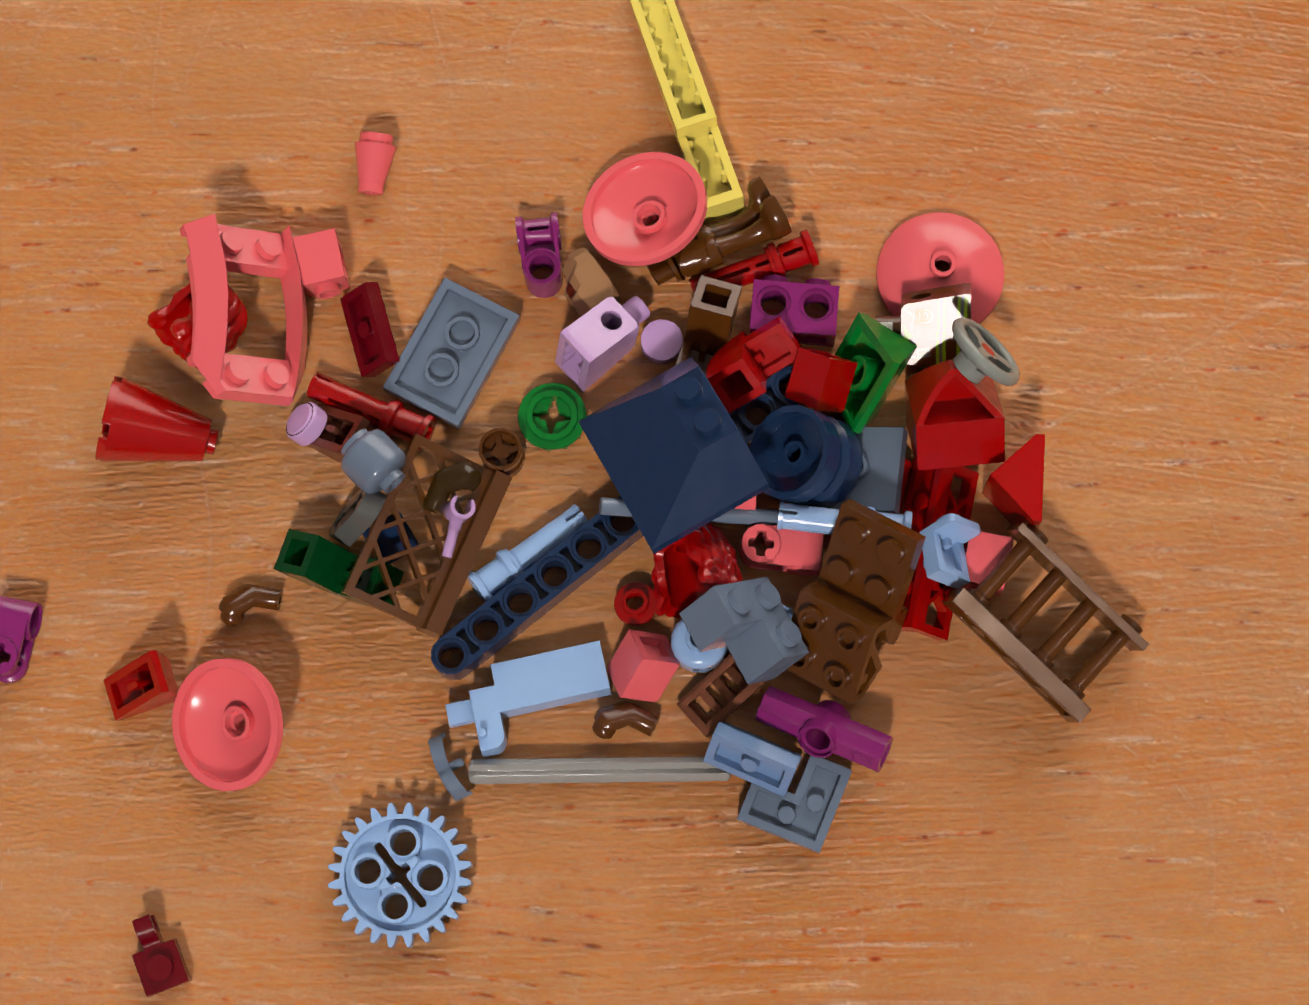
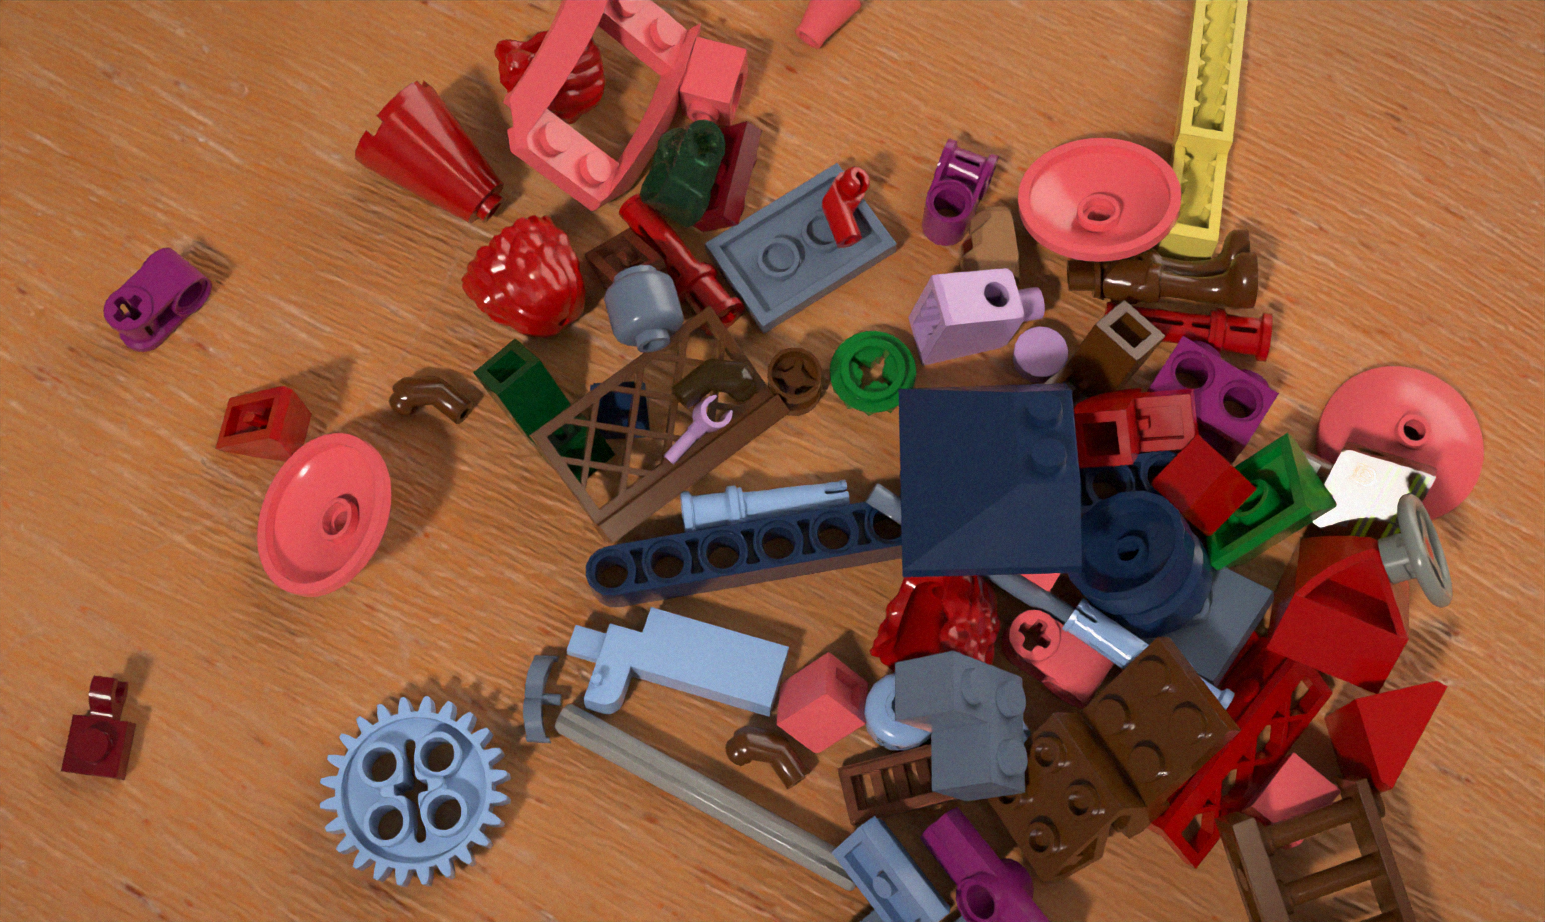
camera: 25 degrees right, 5 degrees down
lavender piece [286,402,327,446] -> none
dark grey beam [329,489,386,547] -> none
red plate [614,582,657,626] -> none
light blue bracket [919,513,981,588] -> none
none -> red hair [461,215,586,338]
none -> clear green piece [640,119,726,227]
none -> red arm [821,166,870,248]

